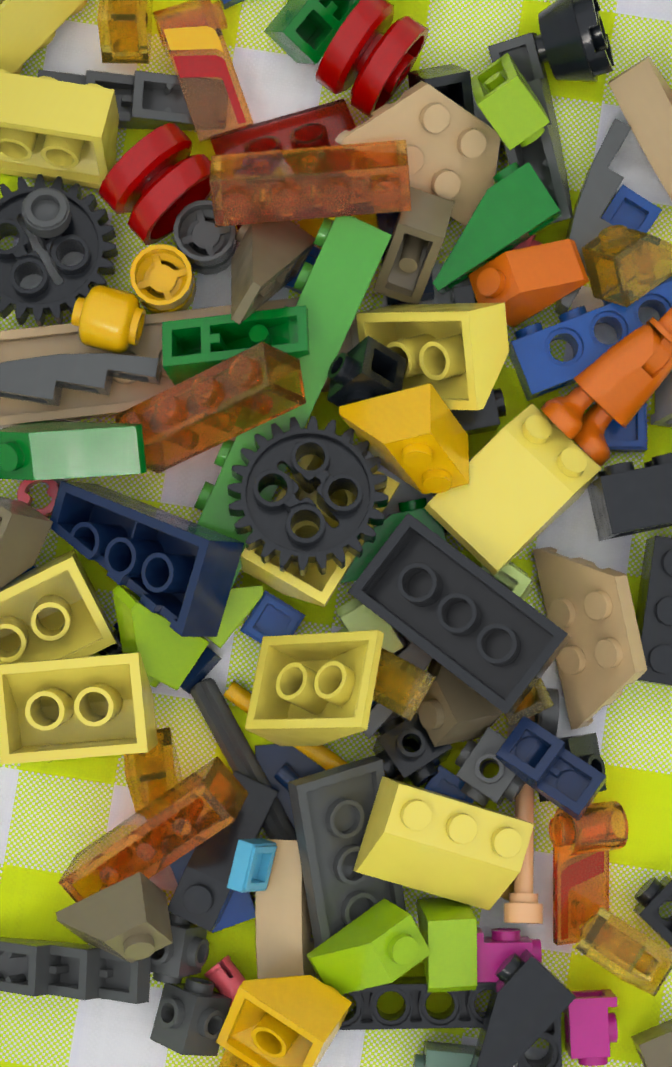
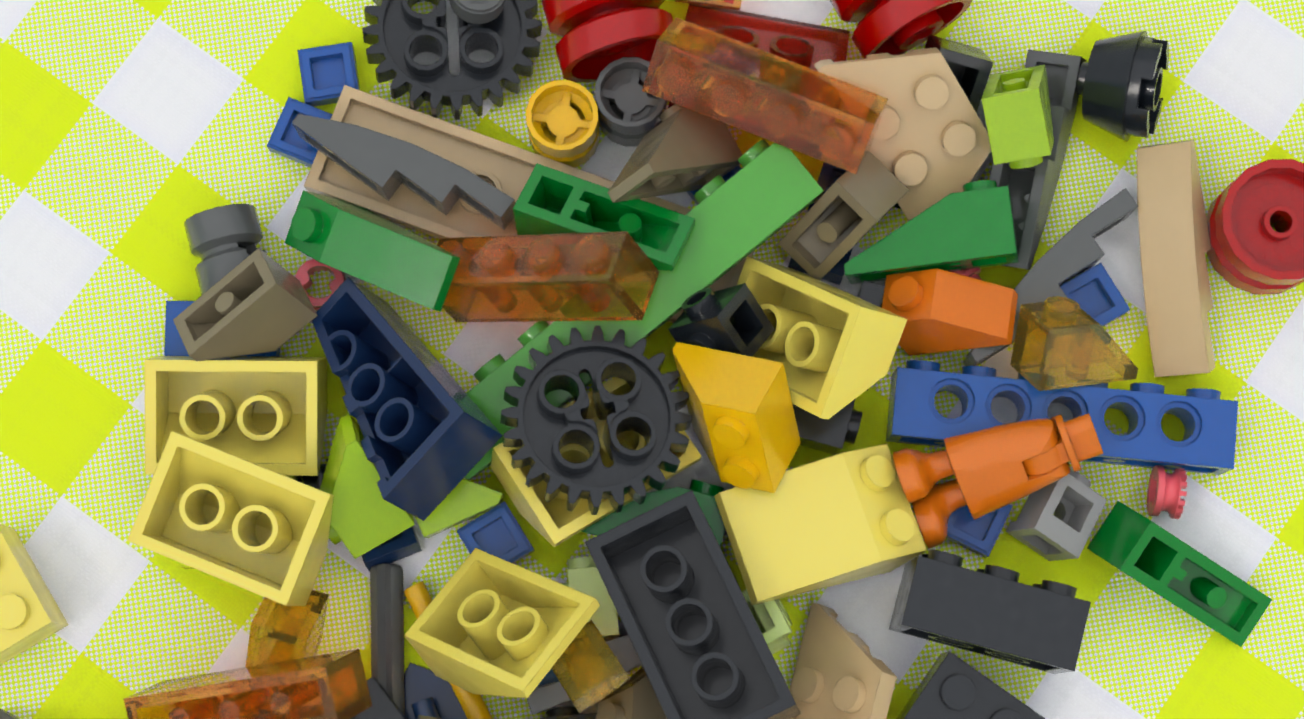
camera: 30 degrees right, 5 degrees down
yellow head [71,285,146,354] -> none

